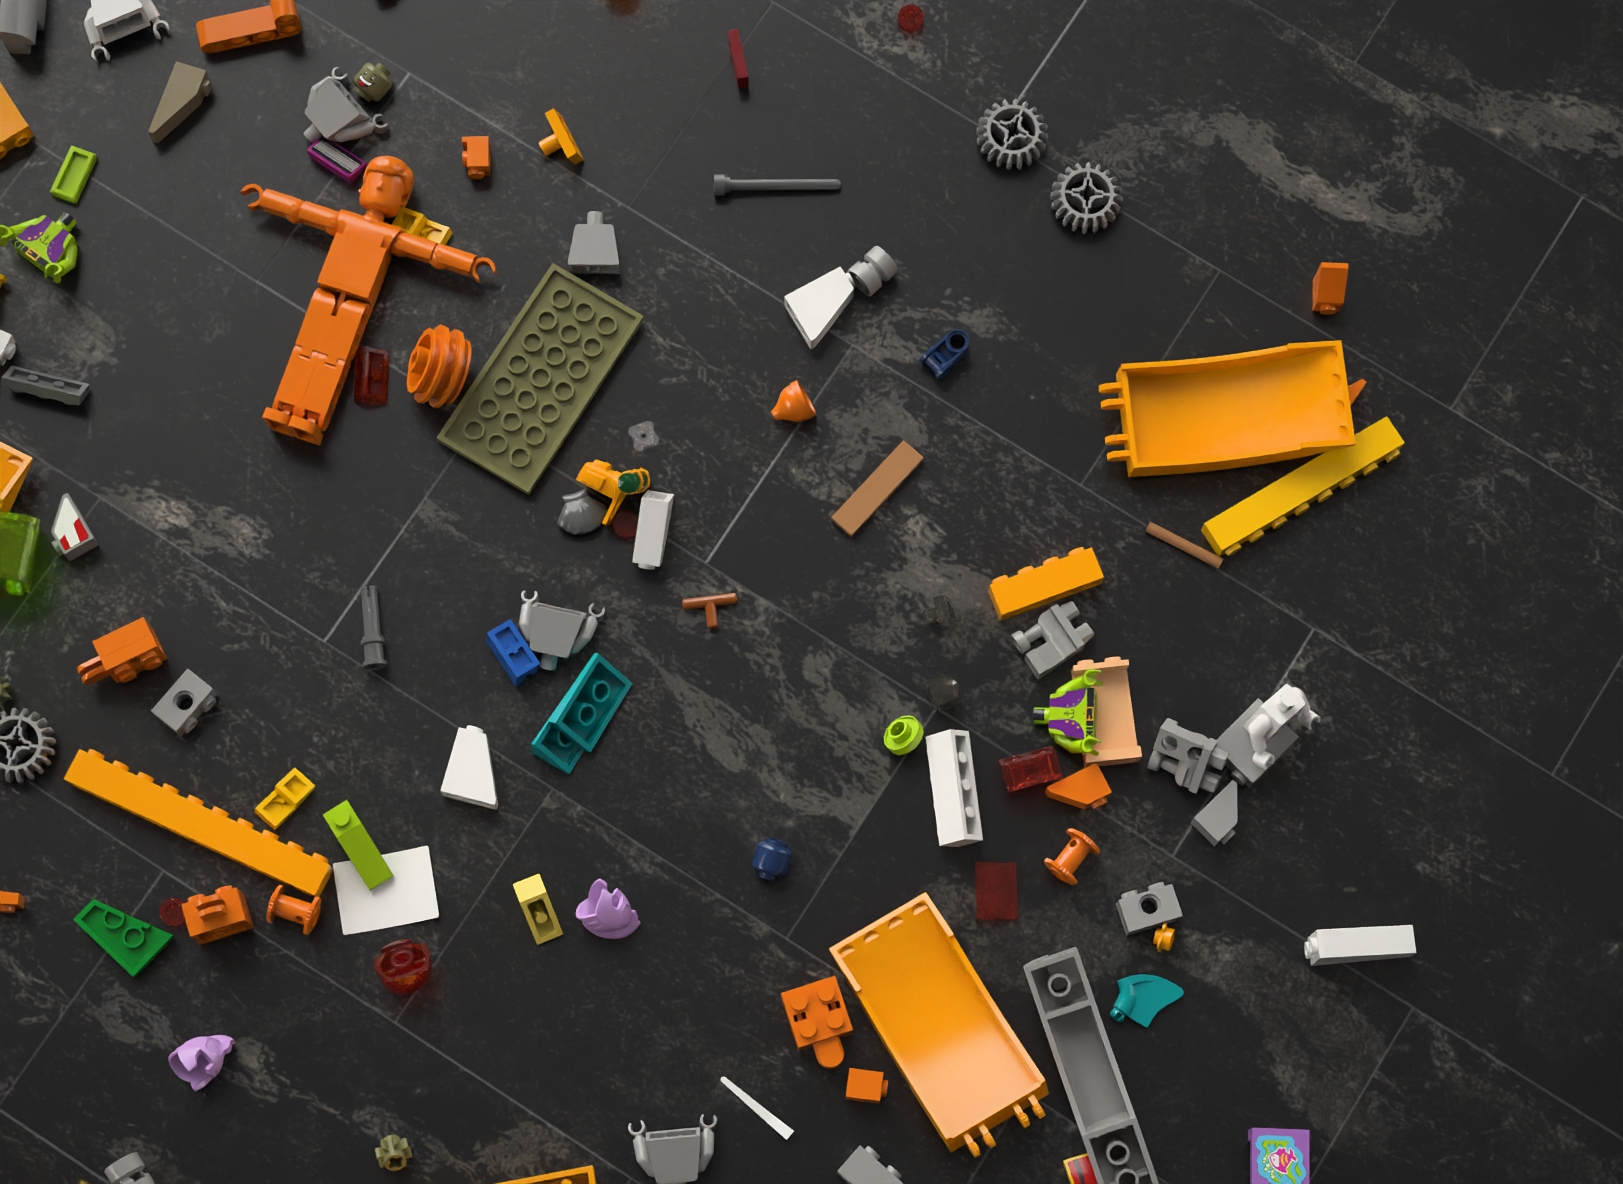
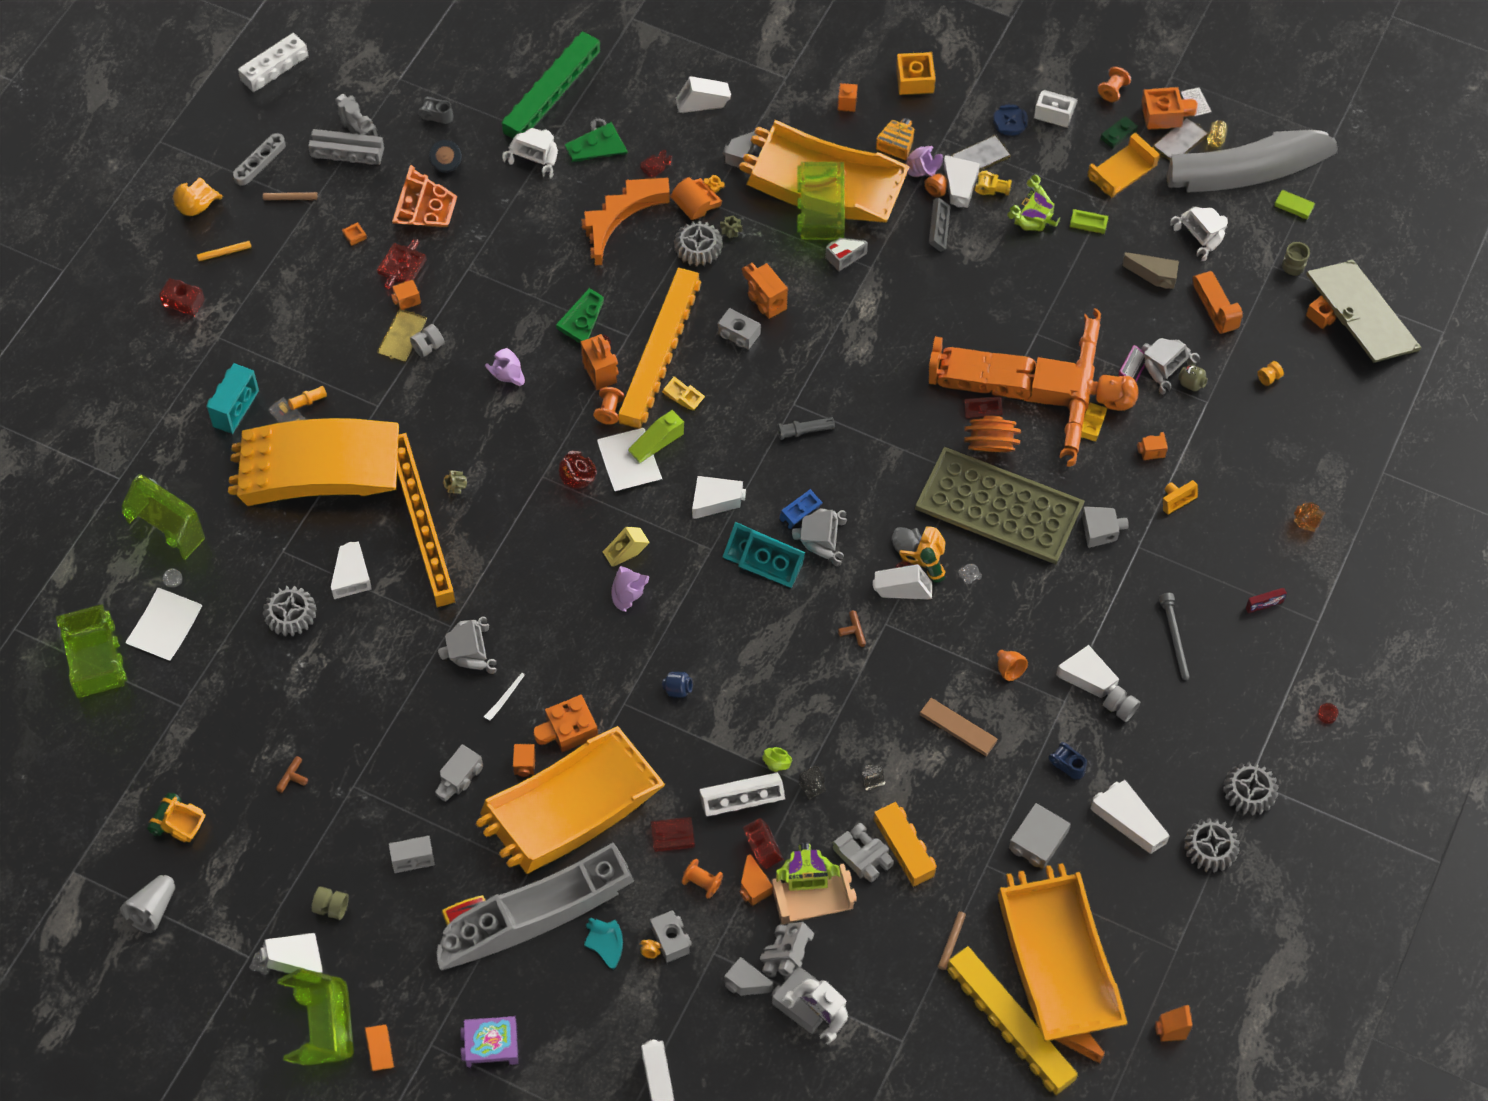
camera: 85 degrees right, 15 degrees down
none -> light grey brick [1009,803,1071,869]
none -> white slope [1091,780,1170,854]

